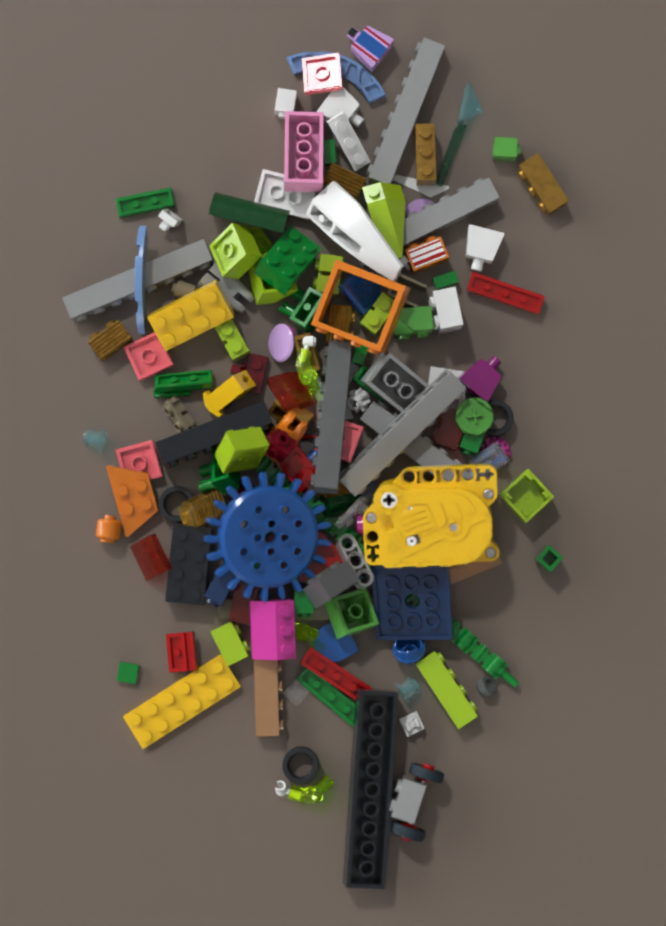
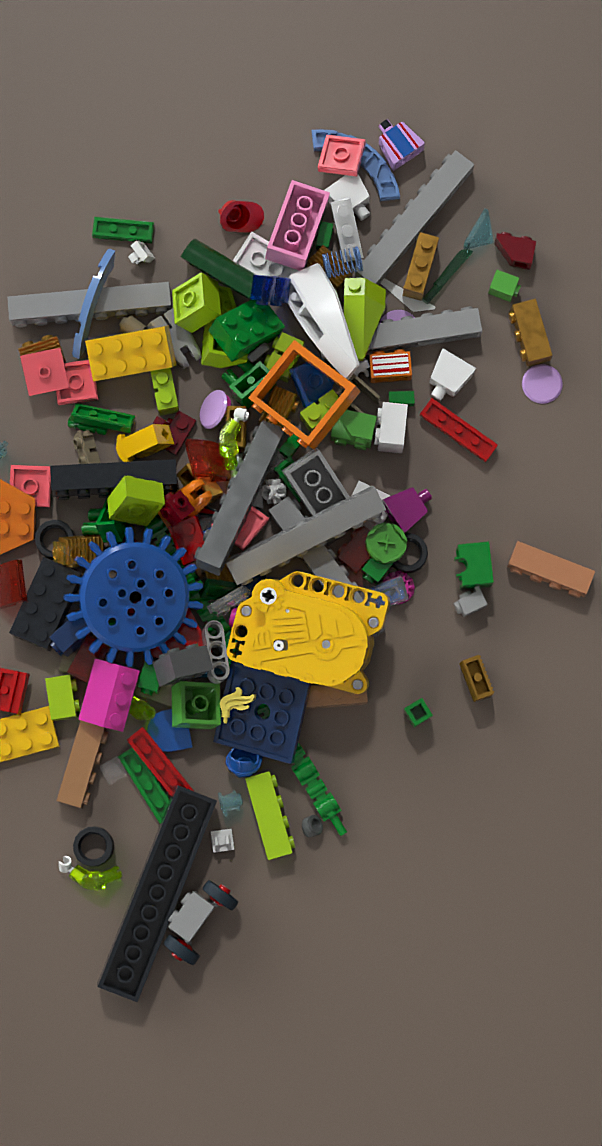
camera: 20 degrees right, 5 degrees down
white brick [275,88,297,119] -> none
lime container [498,469,554,523] -> none
none -> coral plate [20,348,69,396]
none -> red piece [218,200,264,233]
none -> light yellow piece [220,687,256,724]
none -> dark grey tile [248,343,271,364]
none -> clear blue brick [250,274,291,307]
none -> medium blue piece [322,246,363,278]
none -> light grey brick [453,586,488,618]
none -> green piece [454,541,494,590]
none -> pearl gold brick [459,655,495,702]
none -> dark red slope [494,232,536,270]
none -> nougat brick [507,541,595,598]
none -> lavender piece [522,364,563,404]

